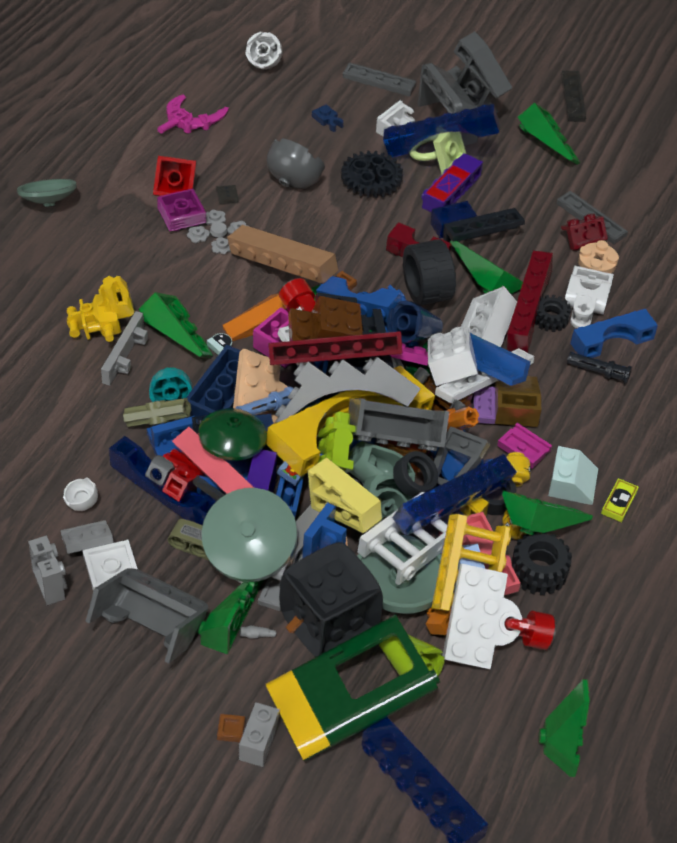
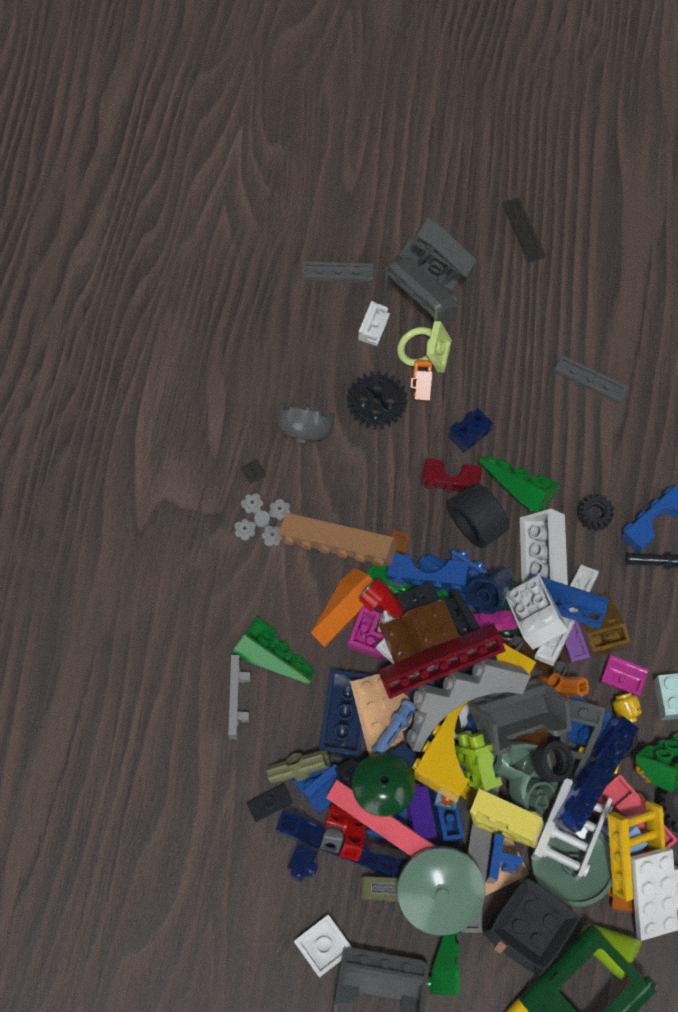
camera: 15 degrees left, 20 degrees up
sand green dish [17,179,77,206] -> none
light grey piece [28,535,67,605] -> none
light grey plate [60,520,113,554] -> none
white hair [63,478,98,511] -> none
yellow piece [66,276,134,342] -> none
teal cylinder [149,367,192,402] -> none
red slope [153,156,197,196] -> none
magenta brick [157,189,206,231] -> none
dark pink bar [158,94,229,134] -> none
tile [207,334,232,355] -> none
light grey piece [240,625,276,639] -> none
white cylinder [246,32,282,70] -> none
dark blue plate [312,104,344,132] -> none
clear blue arch [383,104,499,158] -> none
dark purple brick [422,153,483,218] -> none
black fence [443,208,525,243] -> none
dark red arch [507,250,553,353] -> none
green wedge [518,103,580,165] -> none
dark red bracket [561,213,608,250] -> none
white piece [565,274,611,328] -> none
white tile [572,266,614,293] -> none
light nougat plate [578,240,619,273] -> none
none -> black plate [247,784,293,823]
none -> clear blue brick [287,844,318,882]
none -> piece [411,359,432,400]

